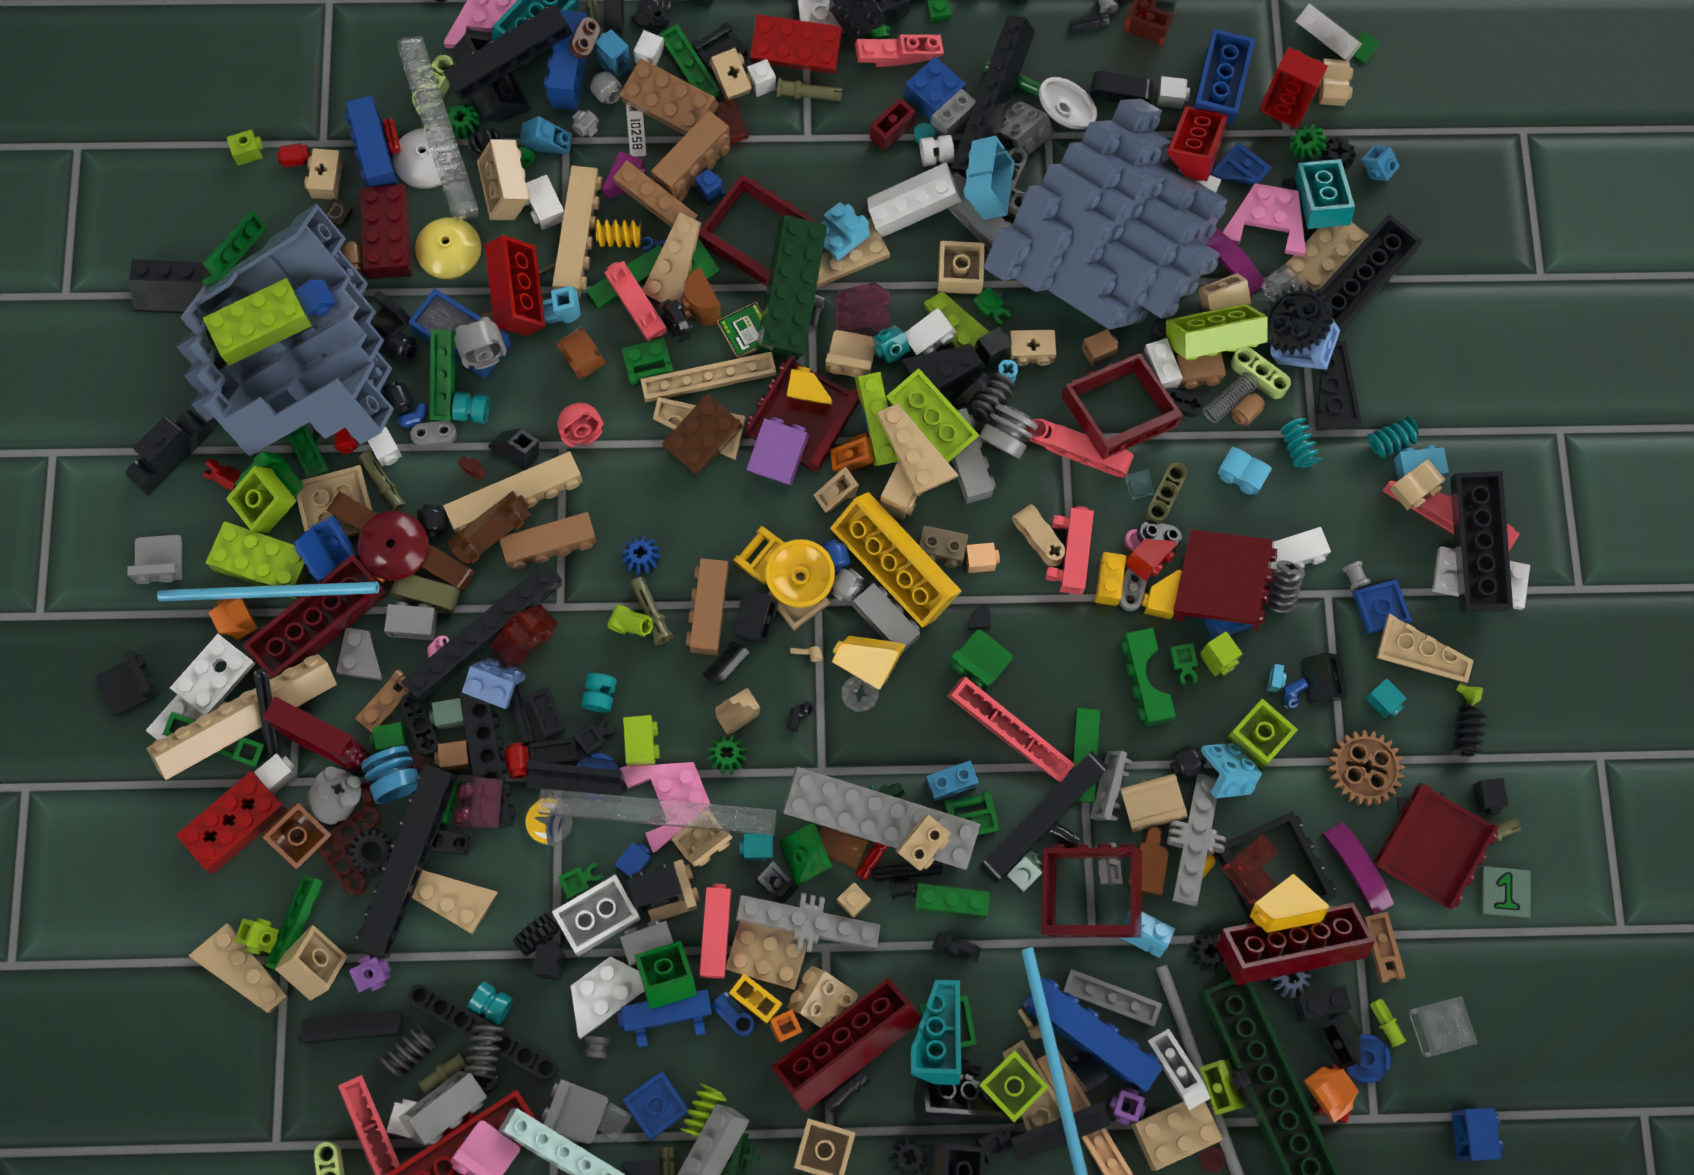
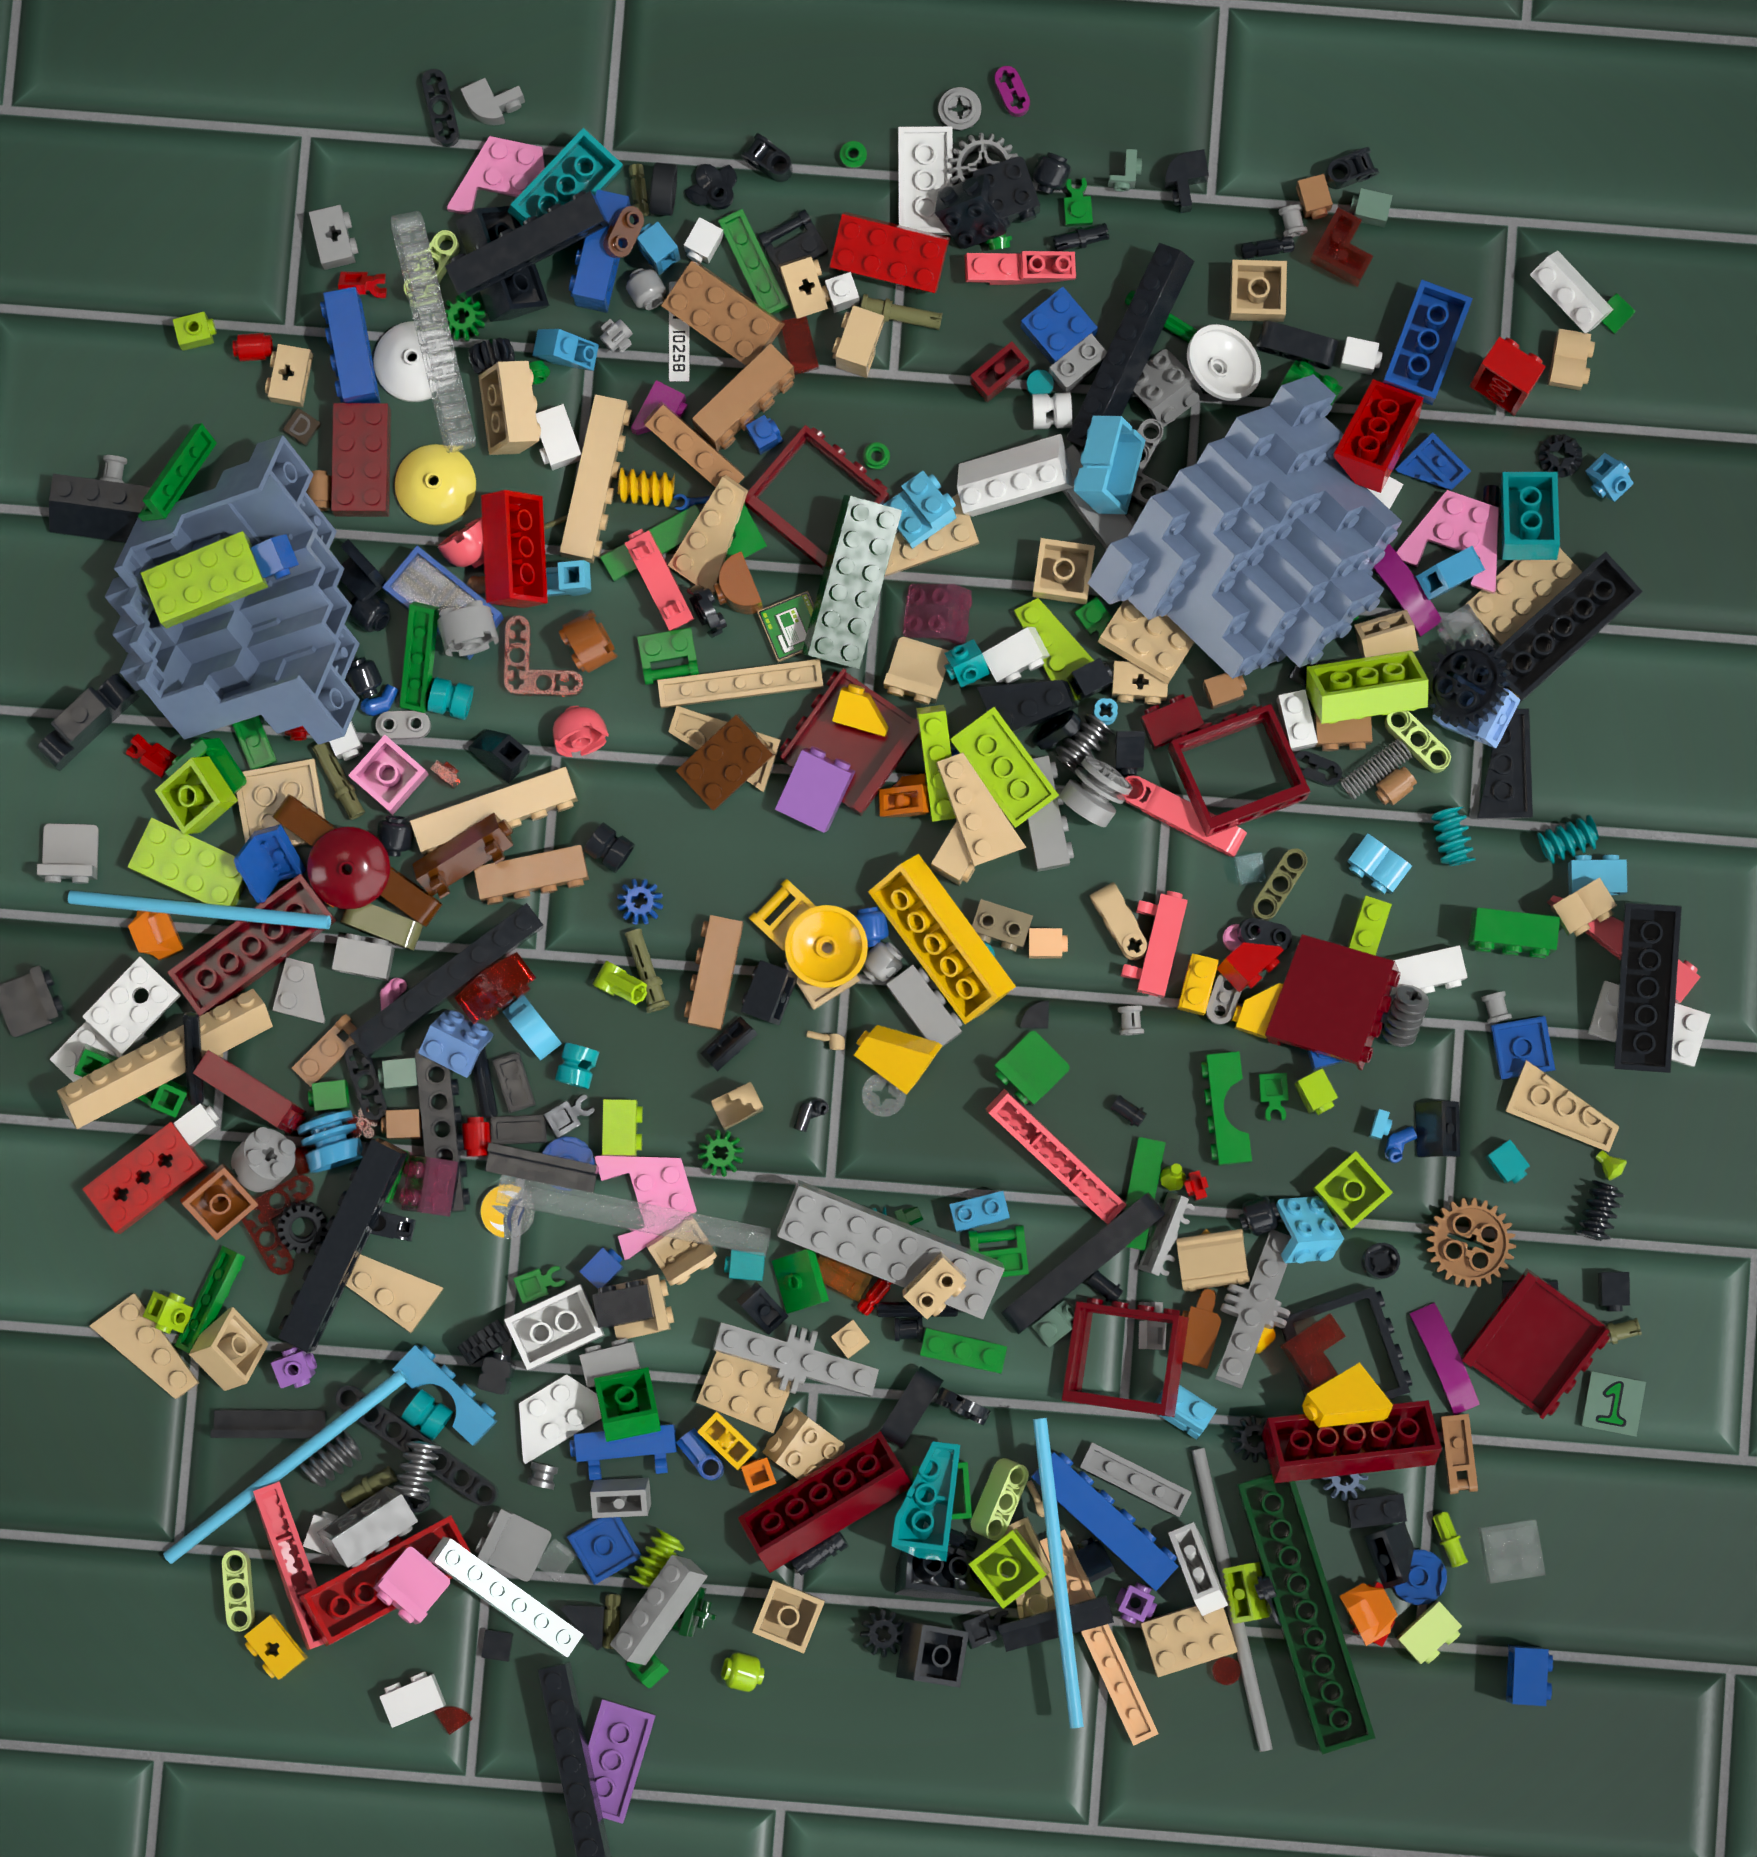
camera: 15 degrees right, 10 degrees up
red axle [382,118,401,155] -> none
coral brick [700,884,731,979] -> none
dark grey hand [812,294,825,327] -> none
tan slope [814,467,859,513] -> none
green gear [1290,124,1327,161] -> none
none -> light grey bush [100,455,127,483]
none -> medium azure piece [163,1369,408,1564]
none -> light grey brick [309,205,359,270]
none -> red plate [338,272,387,298]
none -> bright pink brick [348,735,429,815]
none -> dark azure arch [392,1345,497,1446]
none -> coral cylinder [438,517,484,568]
none -> medium azure brick [502,995,562,1061]
none -> clear red beam [504,615,584,697]
none -> black wheel [583,822,635,873]
none -> light grey brick [590,1478,651,1518]
none -> tan brick [832,305,884,378]
none -> green plate [863,442,890,470]
none -> black beam [880,1366,944,1449]
none -> yellowish green beam [971,1458,1029,1541]
none -> black pin [1053,223,1110,252]
none -> tan plate [1098,599,1194,684]
none -> black pin [1111,1095,1147,1127]
none -> black slope [1115,731,1145,776]
none -> light grey bush [1118,1006,1144,1036]
none -> dark red brick [1140,694,1204,750]
none -> lime rock [1160,1164,1186,1191]
none -> red plate [1184,1170,1209,1201]
none -> tan brick [1229,260,1287,322]
none -> lime brick [1347,896,1392,955]
none -> black wheel [1361,1243,1400,1280]
none -> yellowish green brick [1396,1600,1462,1664]
none -> dark azure slope [1416,546,1485,600]
none -> green brick [1468,908,1560,959]

